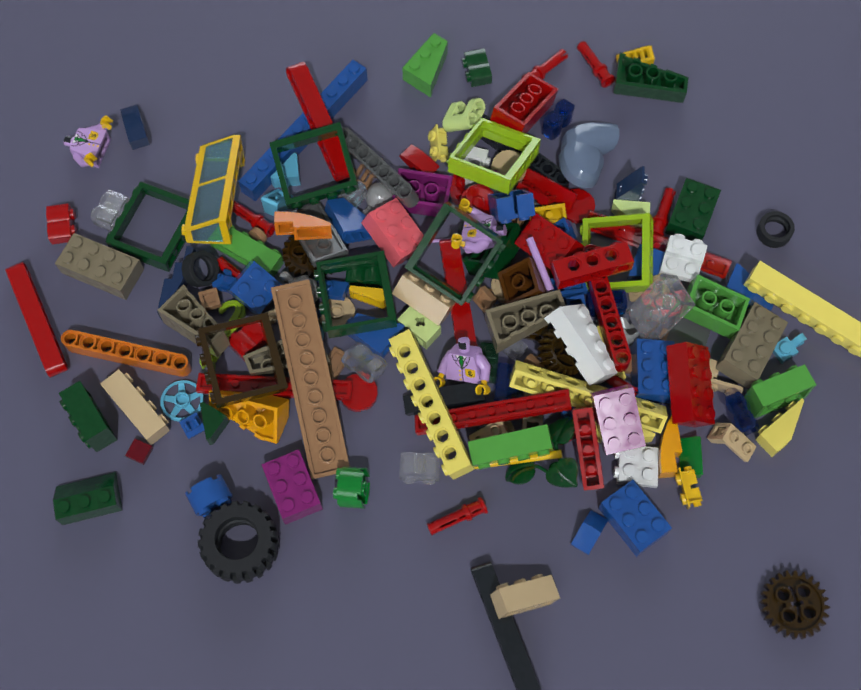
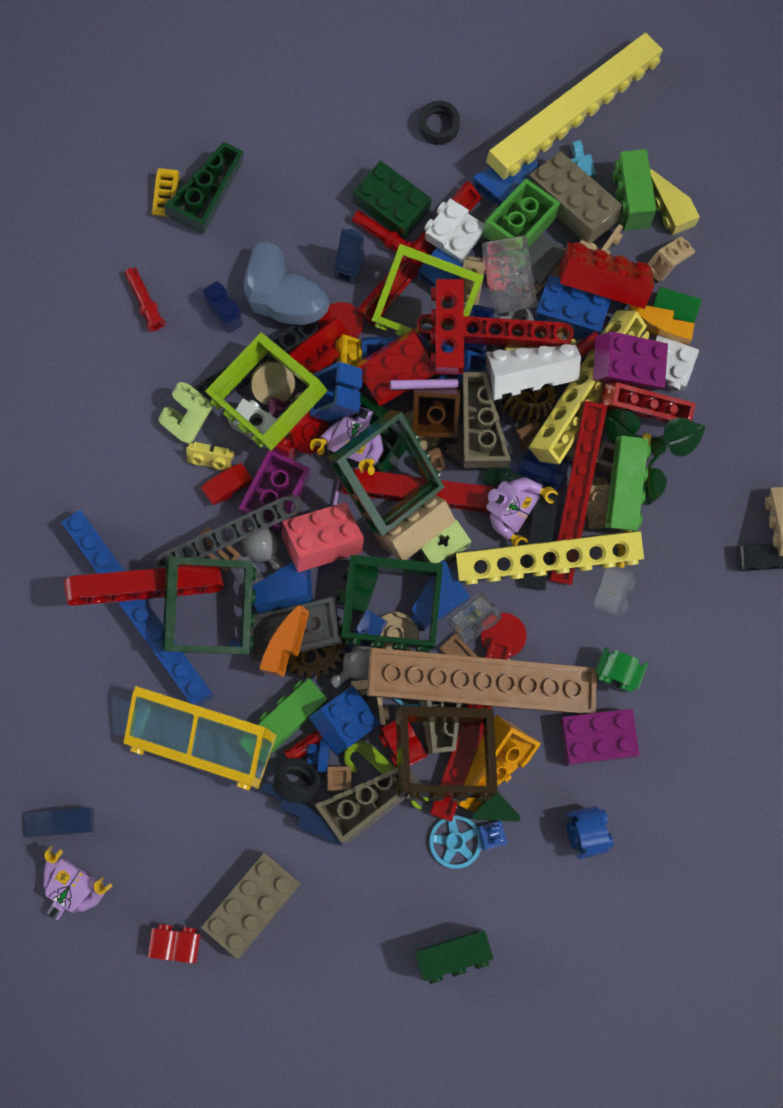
camera: 75 degrees left, 10 degrees up
red beam [5,262,68,378] -> none
dark green slope [53,472,122,525] -> none
orange beam [61,330,192,377] -> none
clear brick [91,189,130,231] -> none
tan brick [100,369,170,445] -> none
dark green window [105,181,202,272] -> none
dark red tile [125,438,153,465] -> none
black tyre [198,501,280,584] -> none
red pin [232,200,275,238] -> none
medium nougat tile [249,227,267,243] -> none
medium azure slope [261,189,293,216] -> none
medium azure slope [270,152,301,188] -> none
yellow slope [349,286,386,309] -> none
bright green wedge [402,33,448,97] -> none
red pin [427,496,488,535] -> none
dark green brick [461,48,492,87] -> none
red brick [490,72,558,134] -> none
blue slope [571,510,608,555] -> none
red pin [577,41,615,88] -> none
blue brick [598,480,672,557] -> none
yellowish green slope [611,199,650,228] -> none
yellow hinge [675,466,703,510] -> none
clear blue brick [725,391,759,436] -> none

